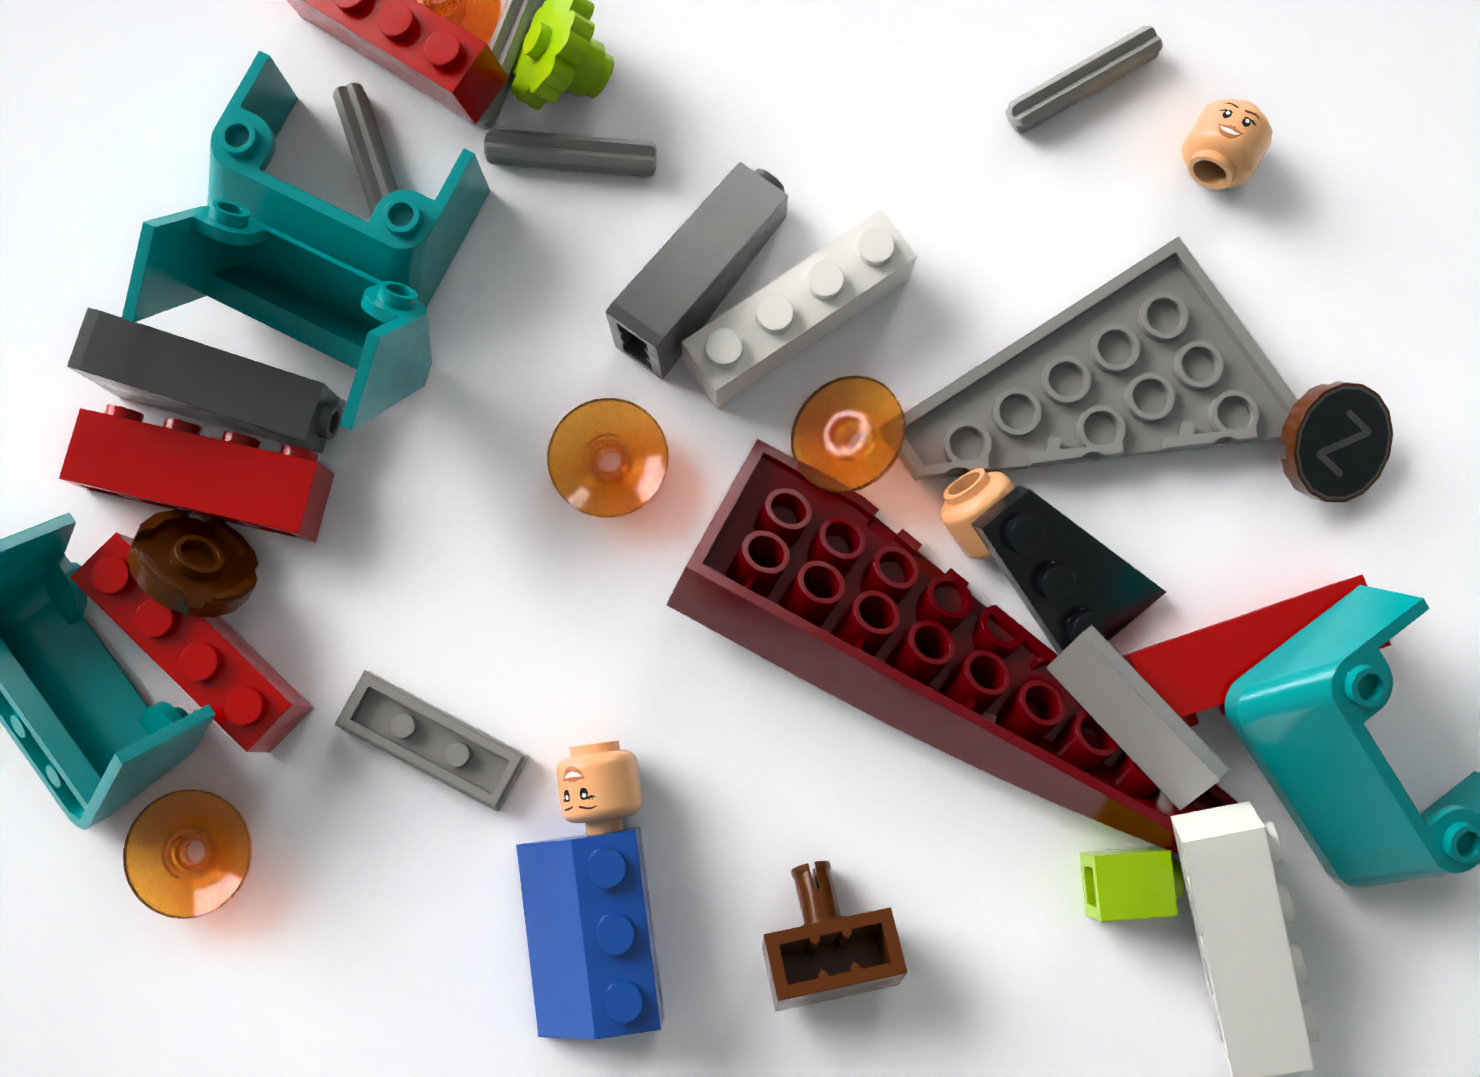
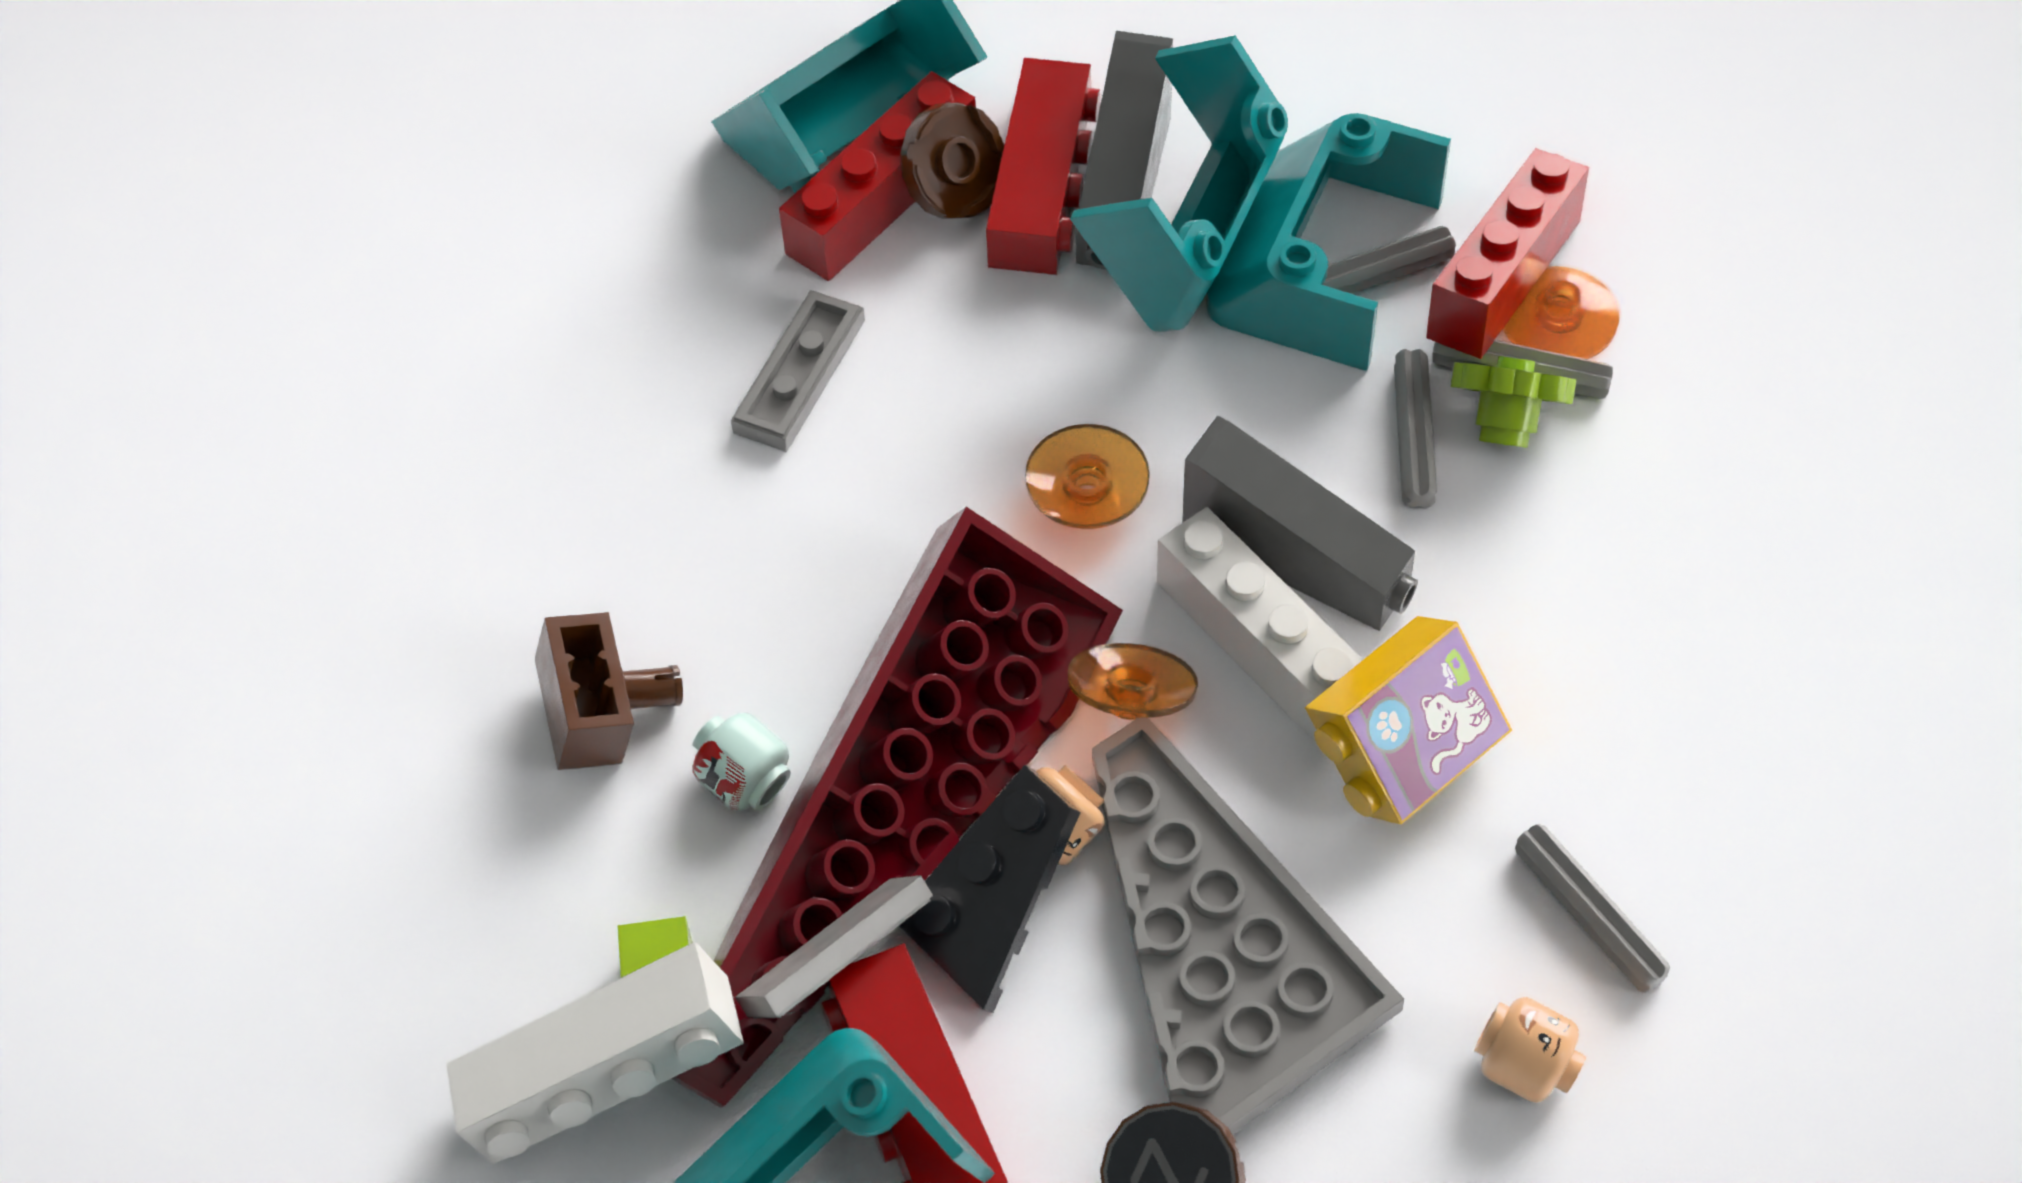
camera: 90 degrees right, 25 degrees down
clear orange dish [123,789,252,919] -> none
blue slope [516,827,665,1040] -> none
light nougat head [556,740,643,835] -> none
none -> light aqua head [692,713,791,810]
none -> brick [1304,616,1513,825]

